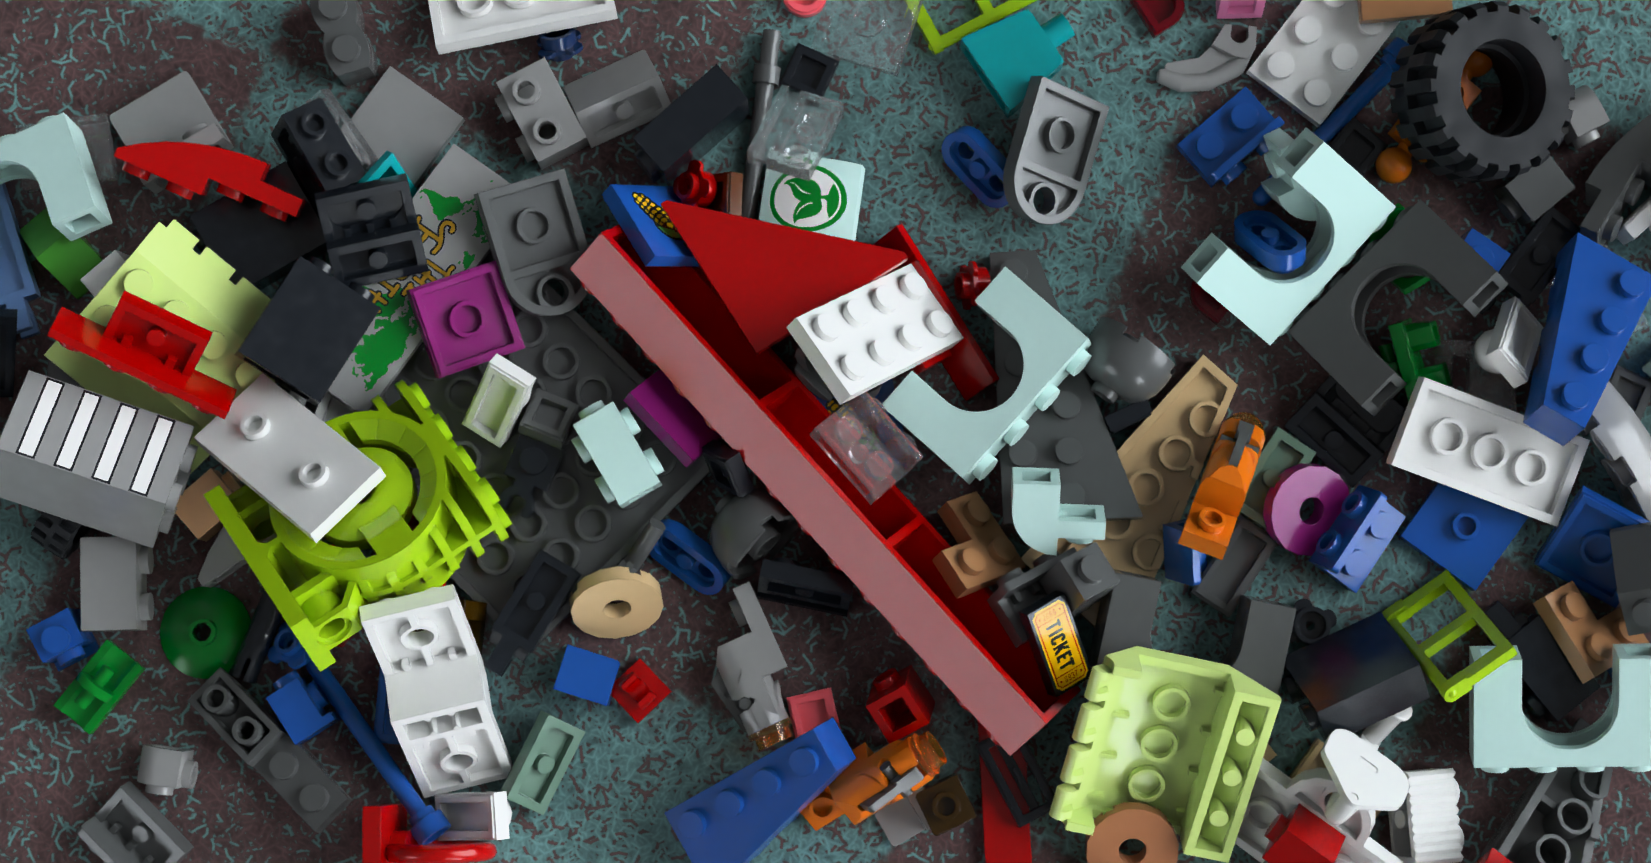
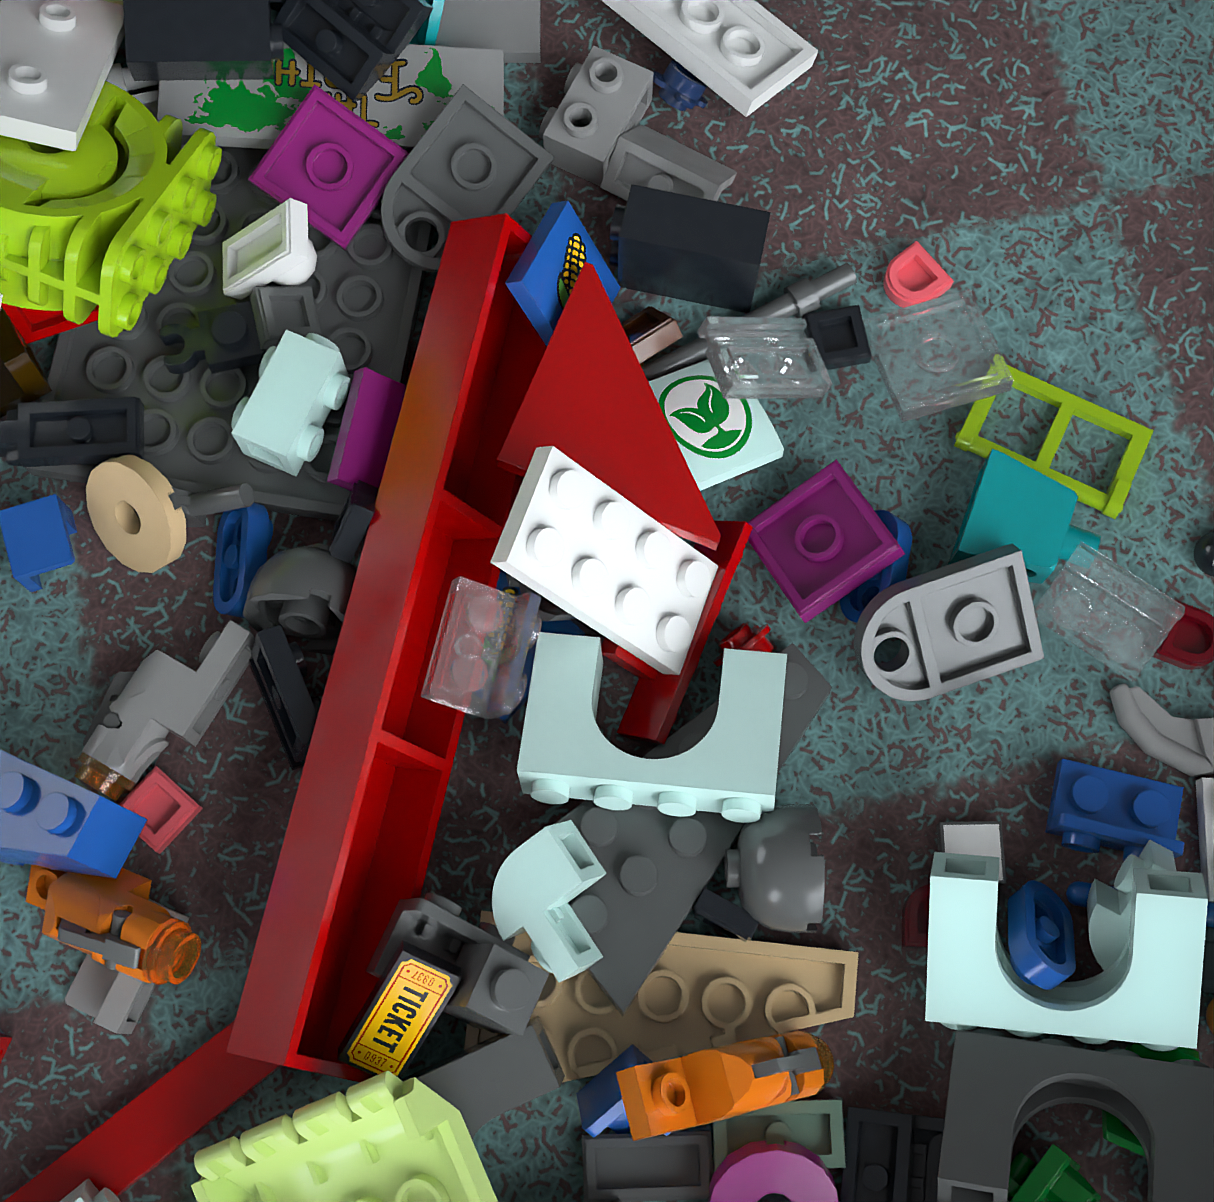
camera: 55 degrees right, 10 degrees down
red tile [611,658,672,724] -> none
red plate [673,160,717,208] -> none
red brick [865,665,935,744] -> none
dark brown bracket [916,773,977,836] -> none
medium nougat plate [932,491,1026,599] -> none
black tile [975,738,1054,828] -> none
none -> magenta tile [747,459,905,623]
none -> white tile [936,821,1006,885]
none -> clear plate [1034,541,1185,682]

